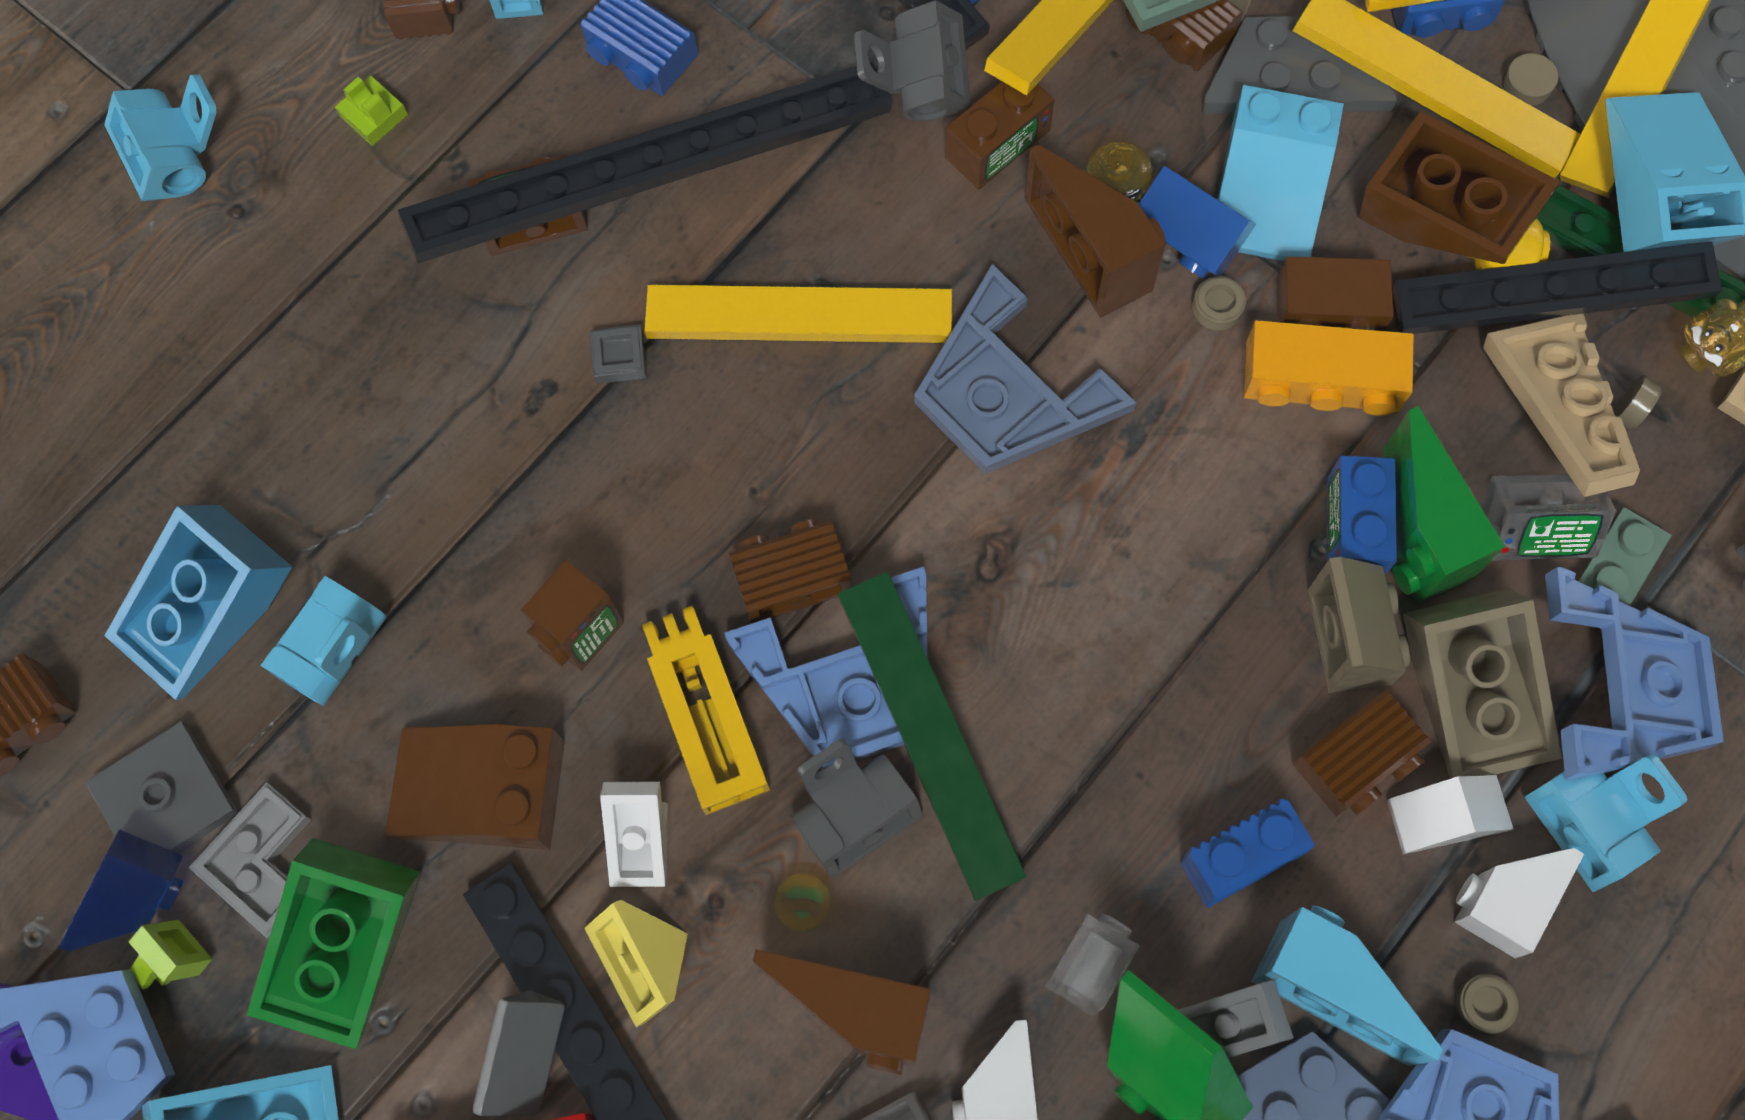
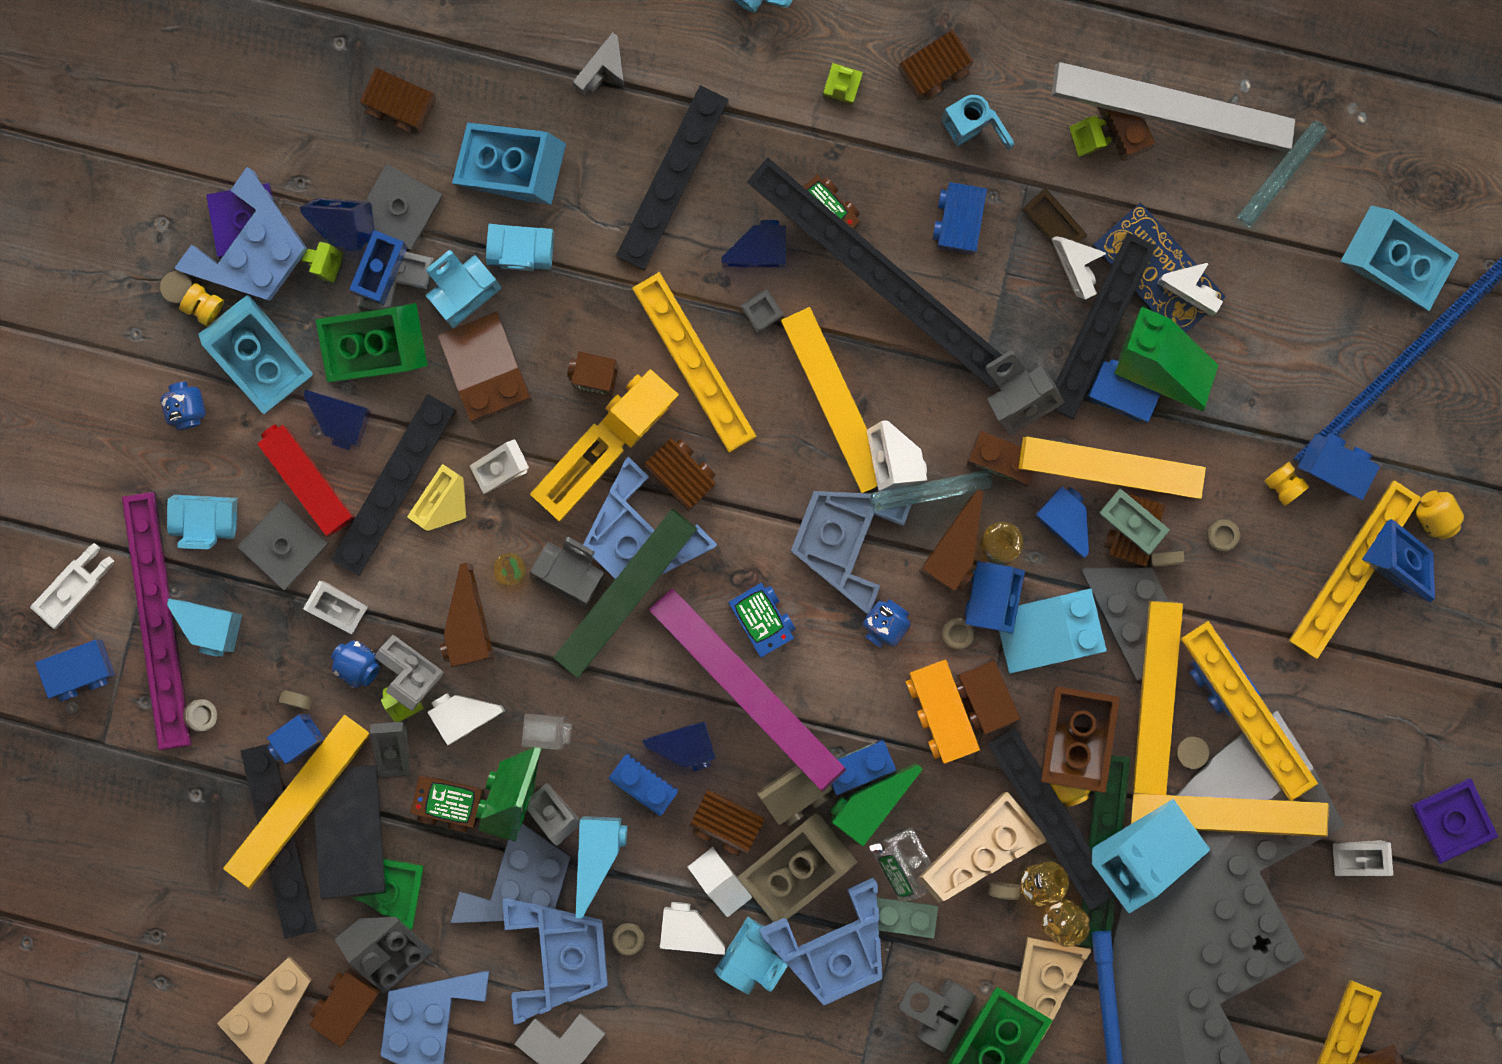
camera: 55 degrees right, 15 degrees up
dark grey slope [473,990,565,1116] -> none
none -> clear blue slope [304,390,371,450]
none -> blue brick [349,230,408,306]
none -> medium azure piece [426,250,502,328]
none -> light grey slope [573,32,624,95]
none -> yellow brick [603,369,679,448]
none -> black plate [616,85,729,271]
none -> yellow tile [632,272,757,453]
none -> clear blue slope [643,721,716,772]
none -> magenta tile [649,588,846,793]
none -> clear blue slope [722,220,786,268]
none -> brick [728,582,796,658]
none -> blue head [863,599,911,648]
none -> white slope [867,421,927,491]
none -> clear light blue axle [870,470,993,511]
none -> clear yellow head [1020,861,1069,907]
none -> blue slope [1034,486,1089,559]

